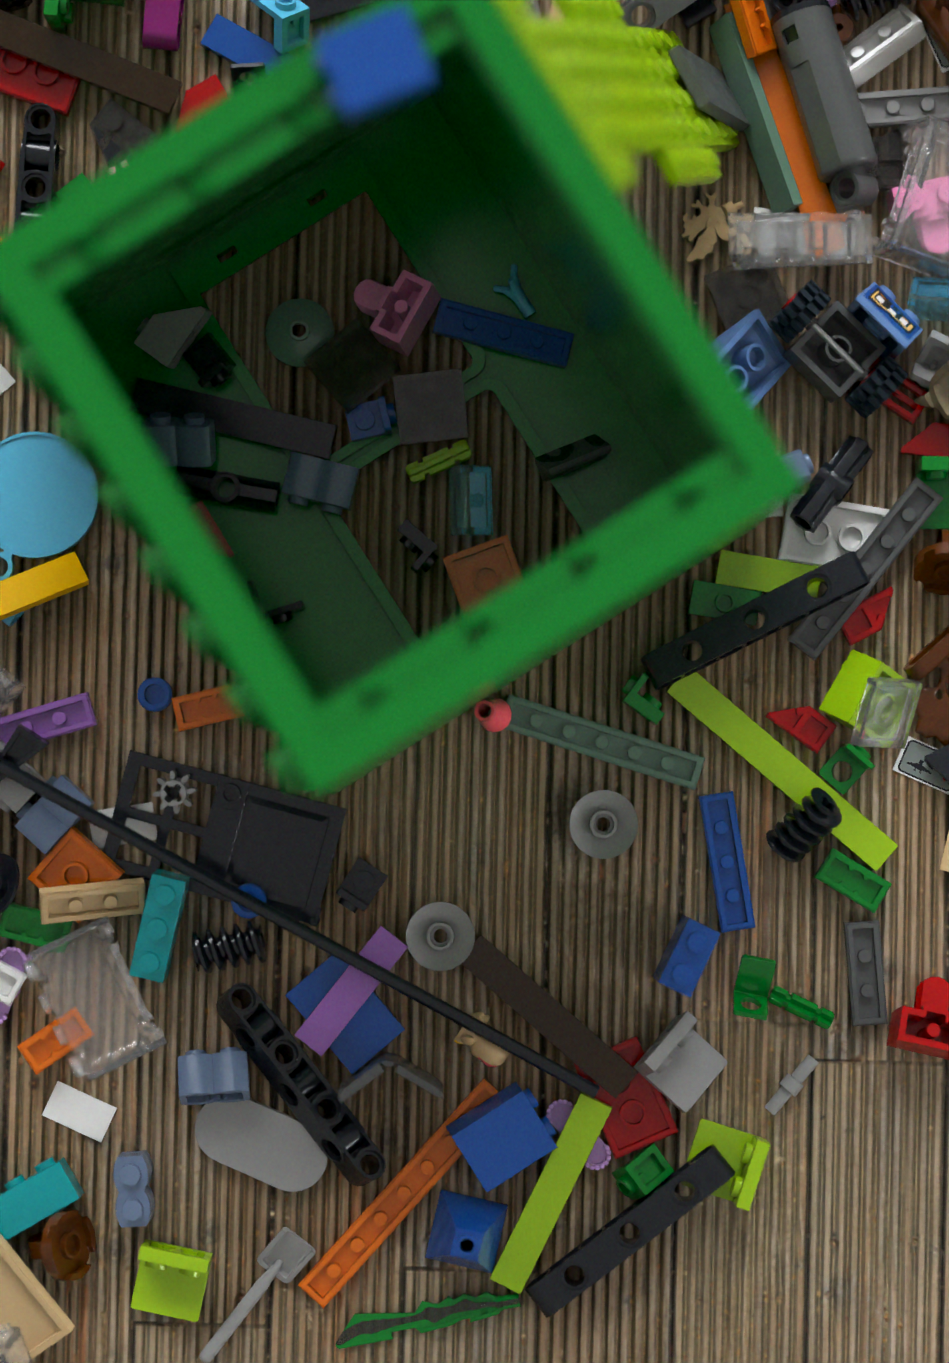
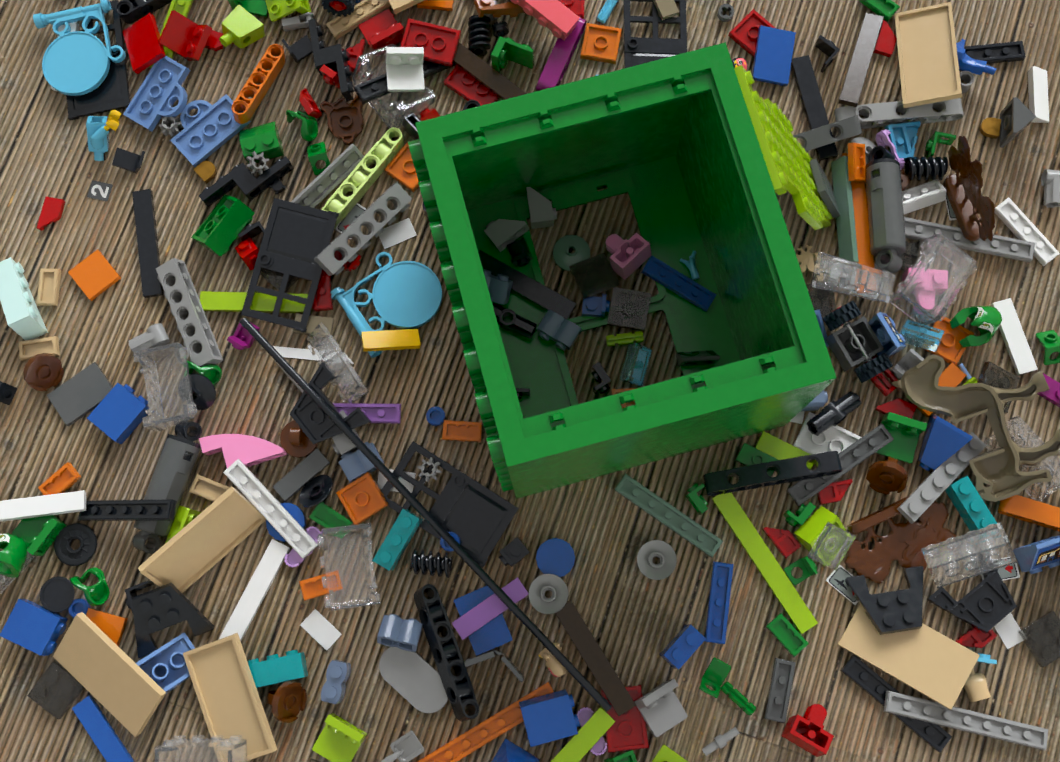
camera: 30 degrees right, 10 degrees down
tan tile [39,877,145,925] -> none
blue brick [311,2,436,123] -> none
coral cone [474,698,512,732] -> none
black piece [766,787,842,862] -> none
none -> light grey slope [526,187,557,229]
none -> blue tile [536,538,575,577]
none -> green bracket [783,502,816,527]

